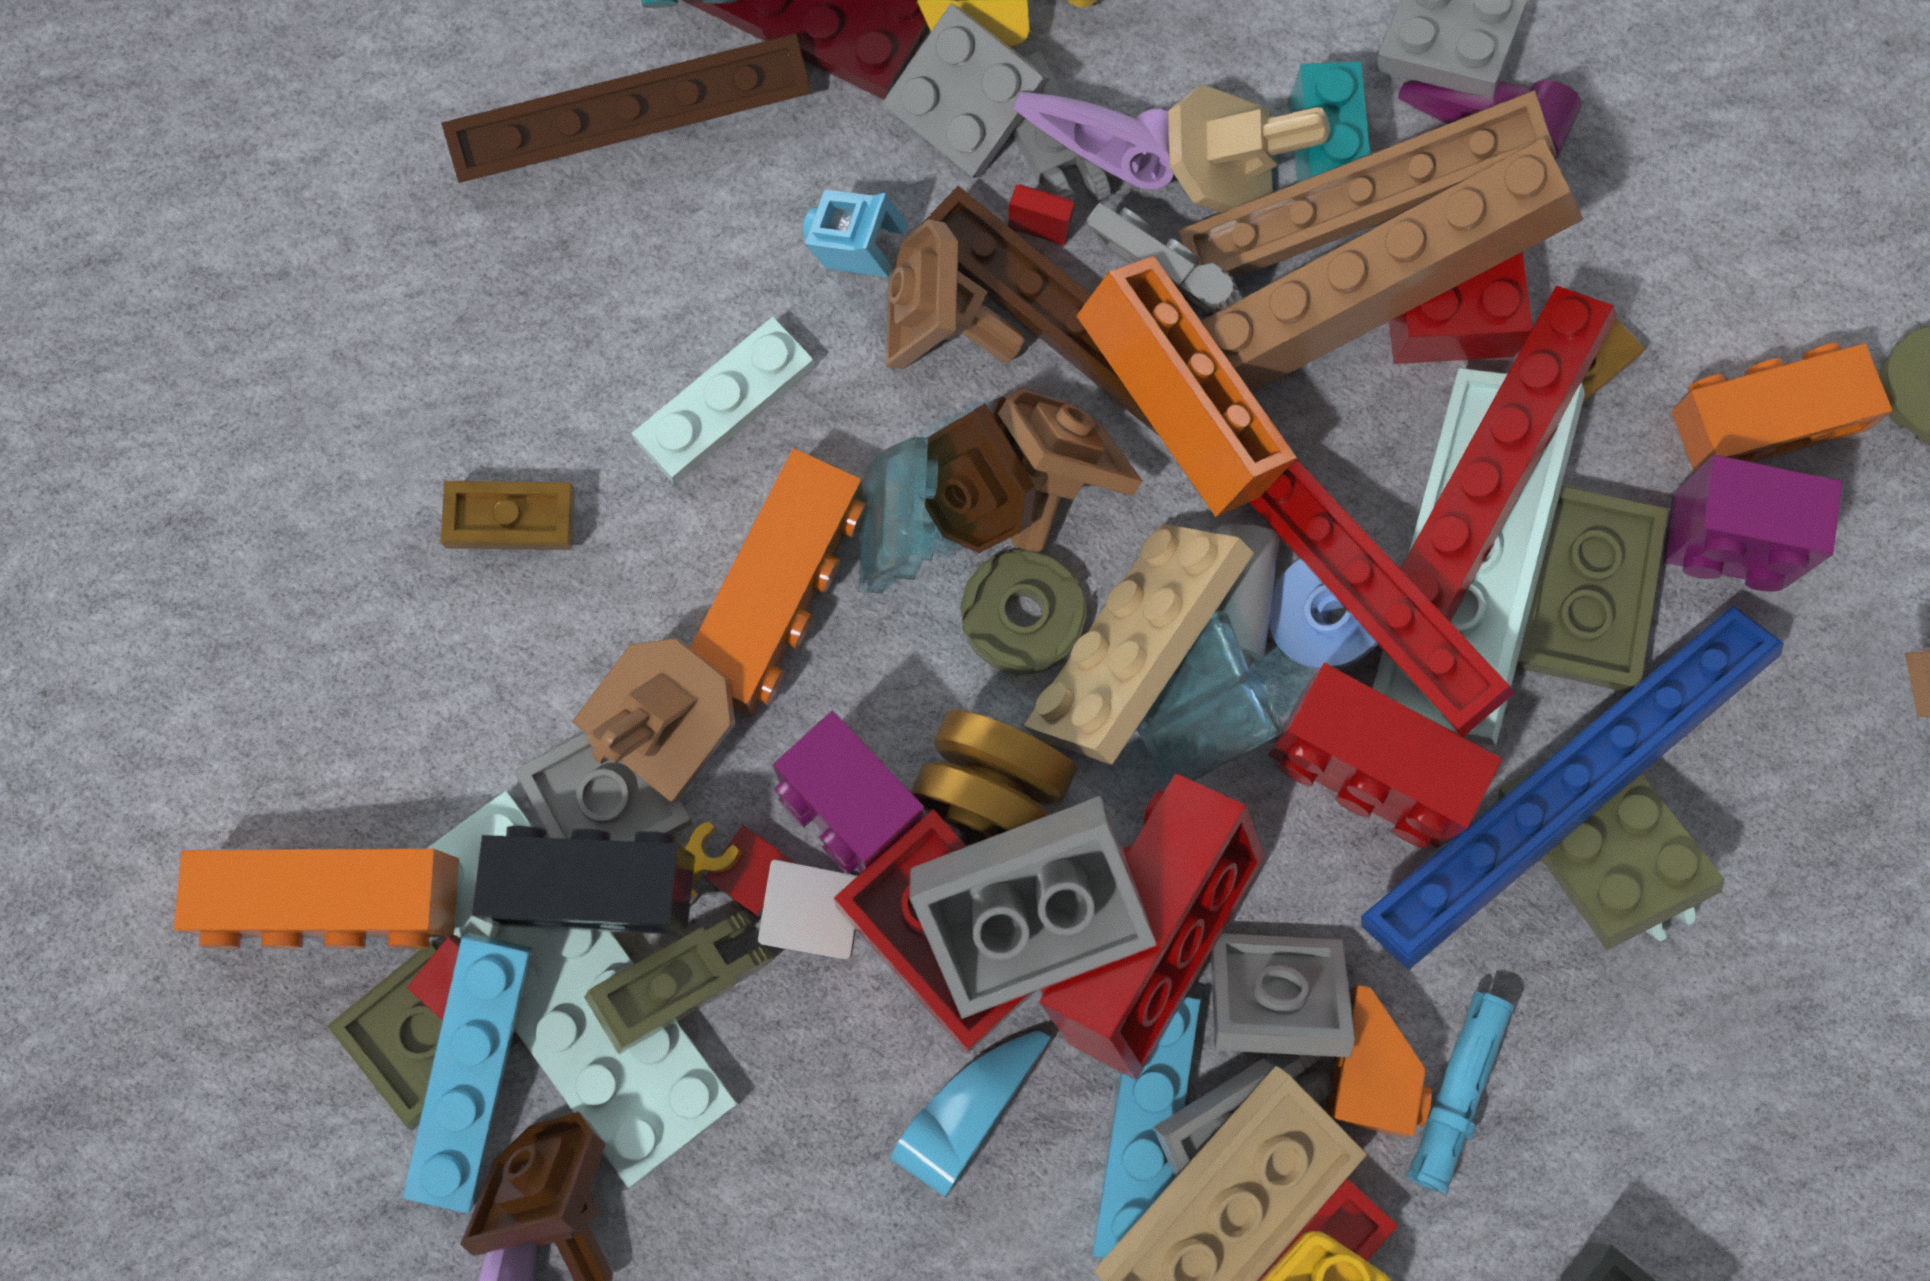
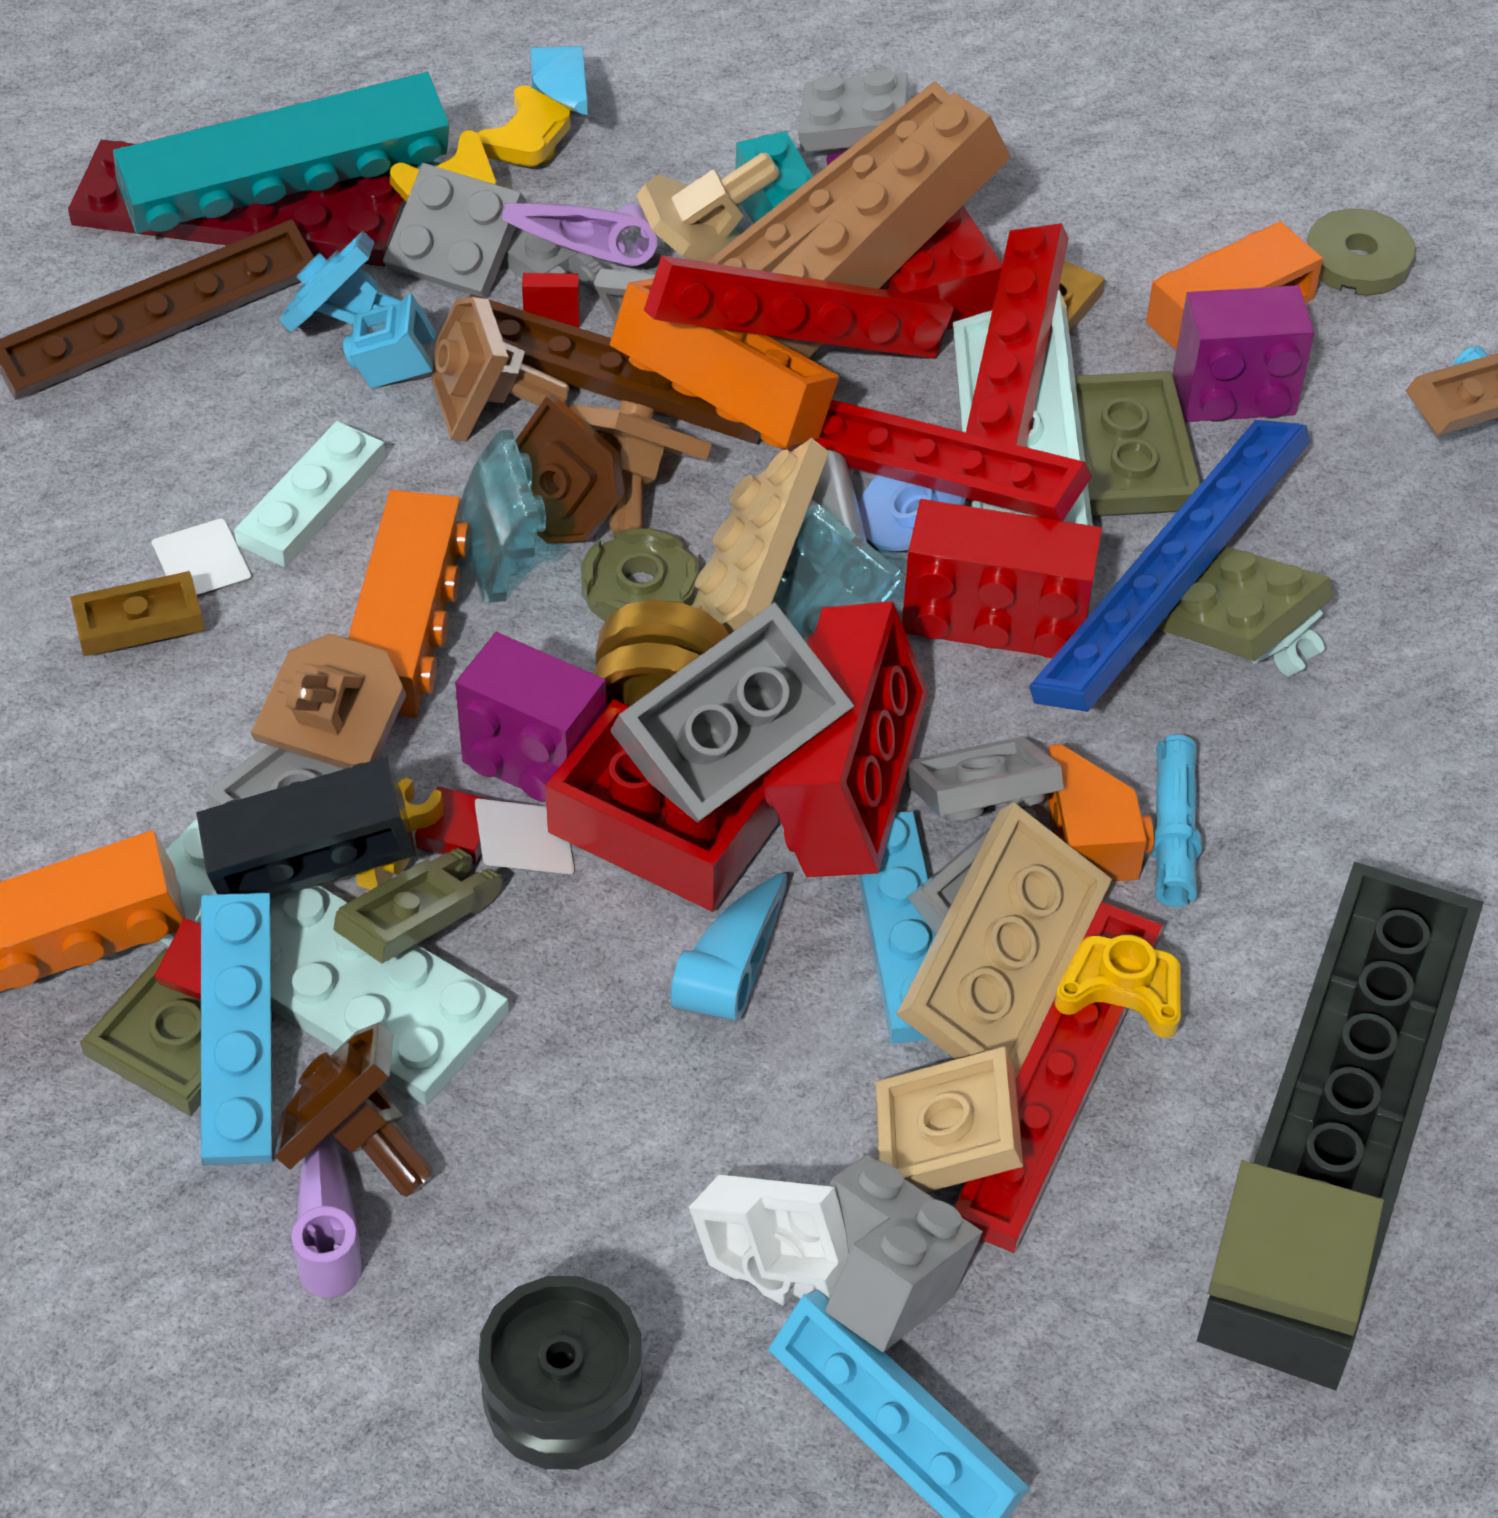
camera: 15 degrees left, 25 degrees down
none -> white sticker [151,518,251,595]
none -> medium azure piece [279,231,427,332]
none -> red plate [644,255,954,359]

